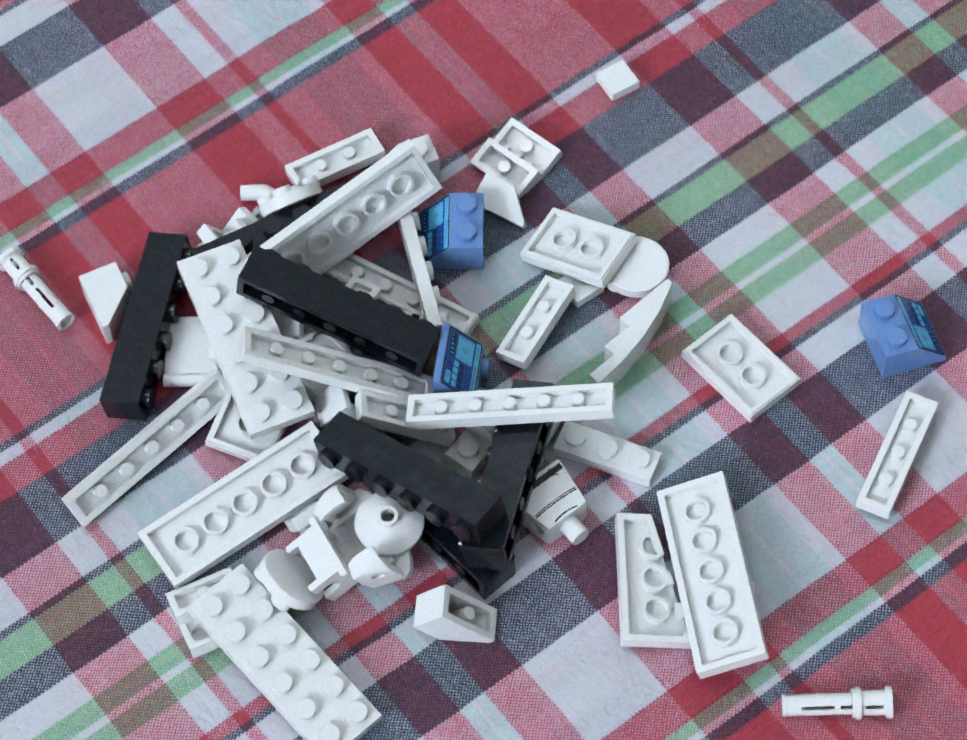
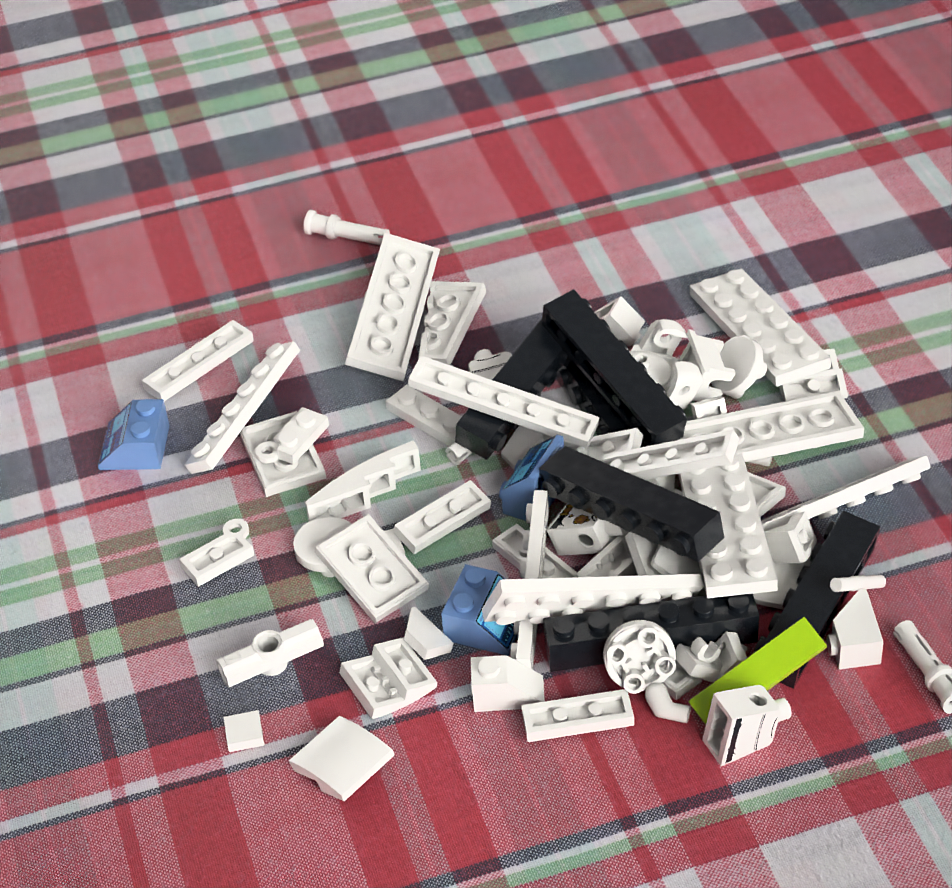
camera: 160 degrees left, 15 degrees down
none -> white hinge [179,519,254,587]
none -> white plate [184,341,300,474]
none -> white piece [216,619,324,687]
none -> white hinge [255,407,329,465]
none -> white slope [289,716,395,801]
none -> lime tile [688,617,827,725]
none -> white torso [702,685,791,766]
none -> white slope [764,511,817,563]
none -> white piece [830,574,886,592]

